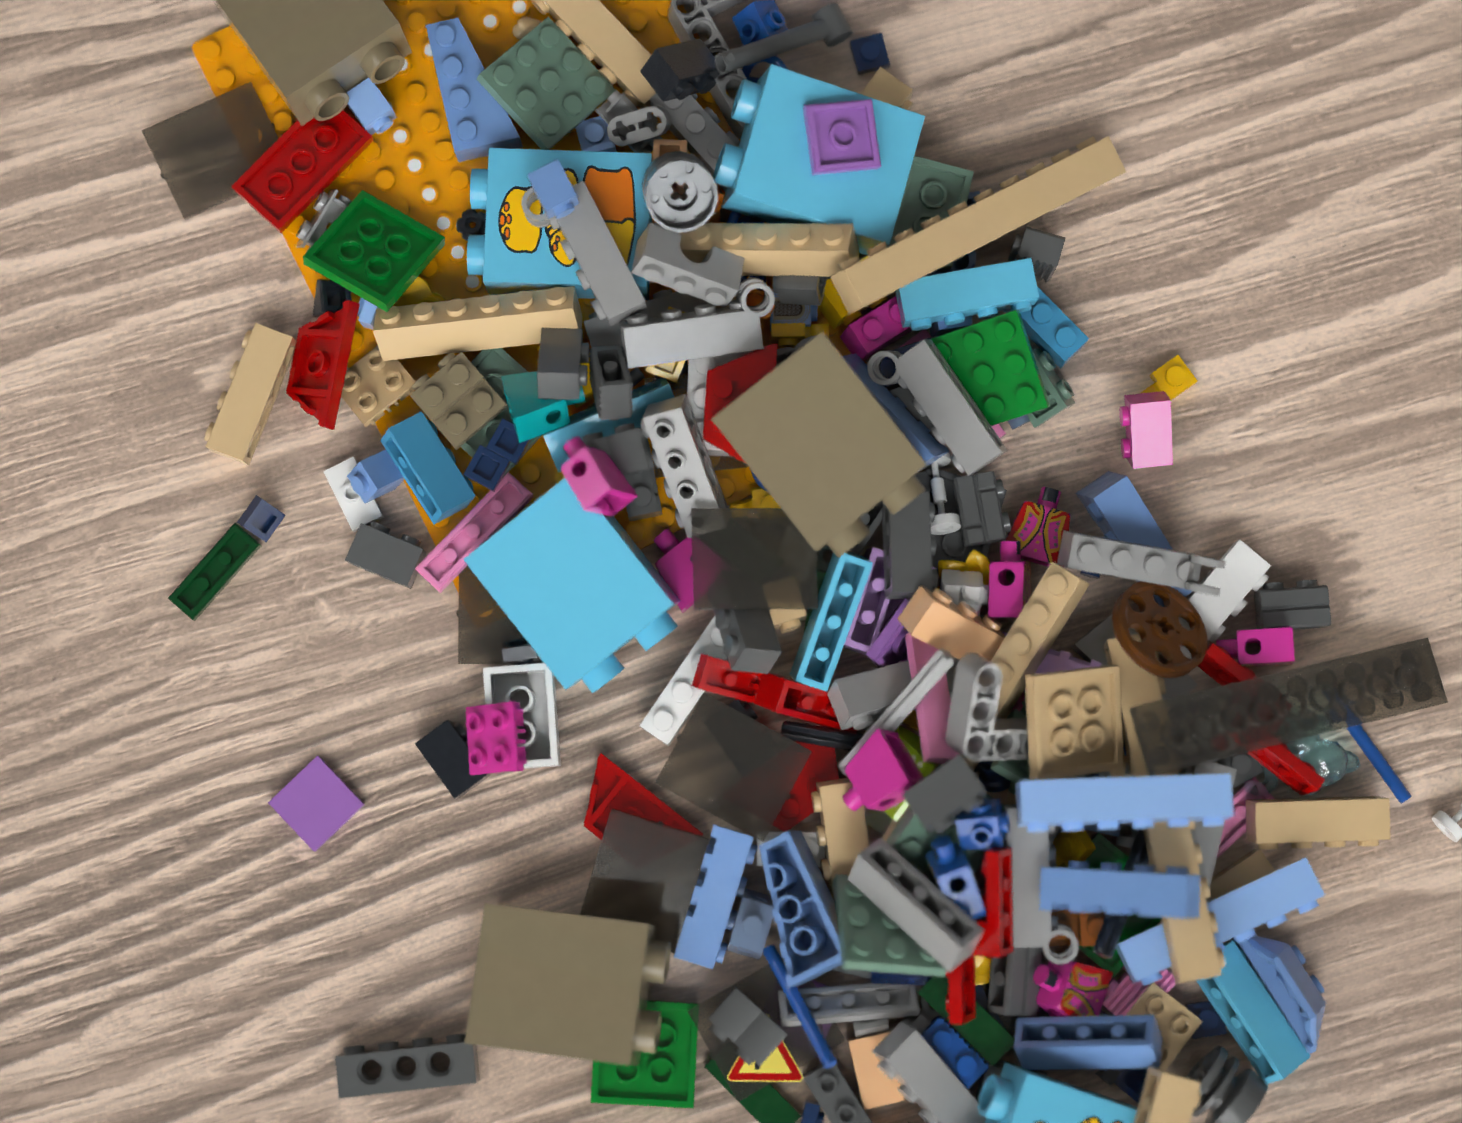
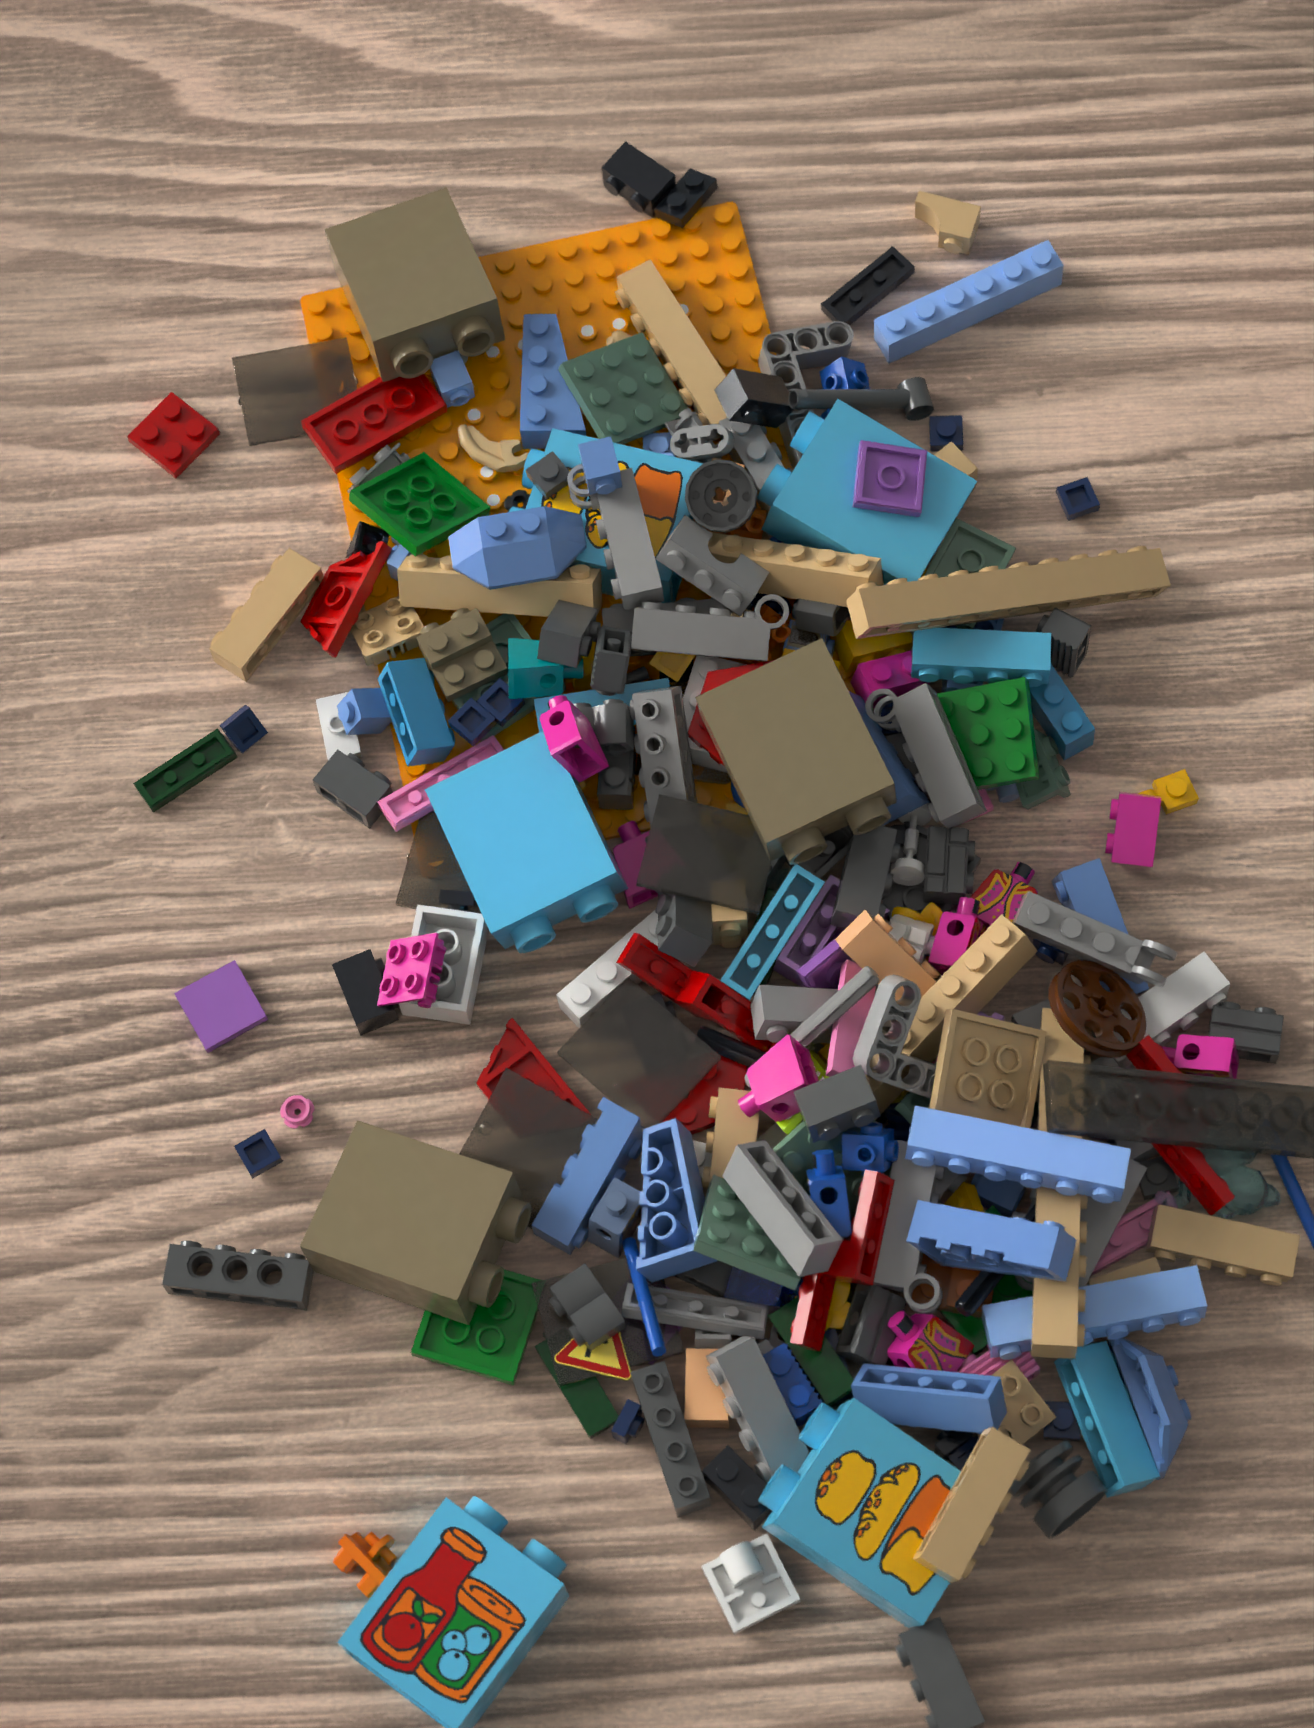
camera: 20 degrees right, 15 degrees down
none -> red plate [127,391,220,479]
none -> dark blue plate [234,1129,283,1179]
none -> bright pink plate [280,1095,315,1129]
none -> medium blue wedge [448,506,587,590]
none -> tan piece [458,424,528,472]
none -> dark grey plate [526,451,570,499]
none -> dark blue plate [1056,477,1100,521]

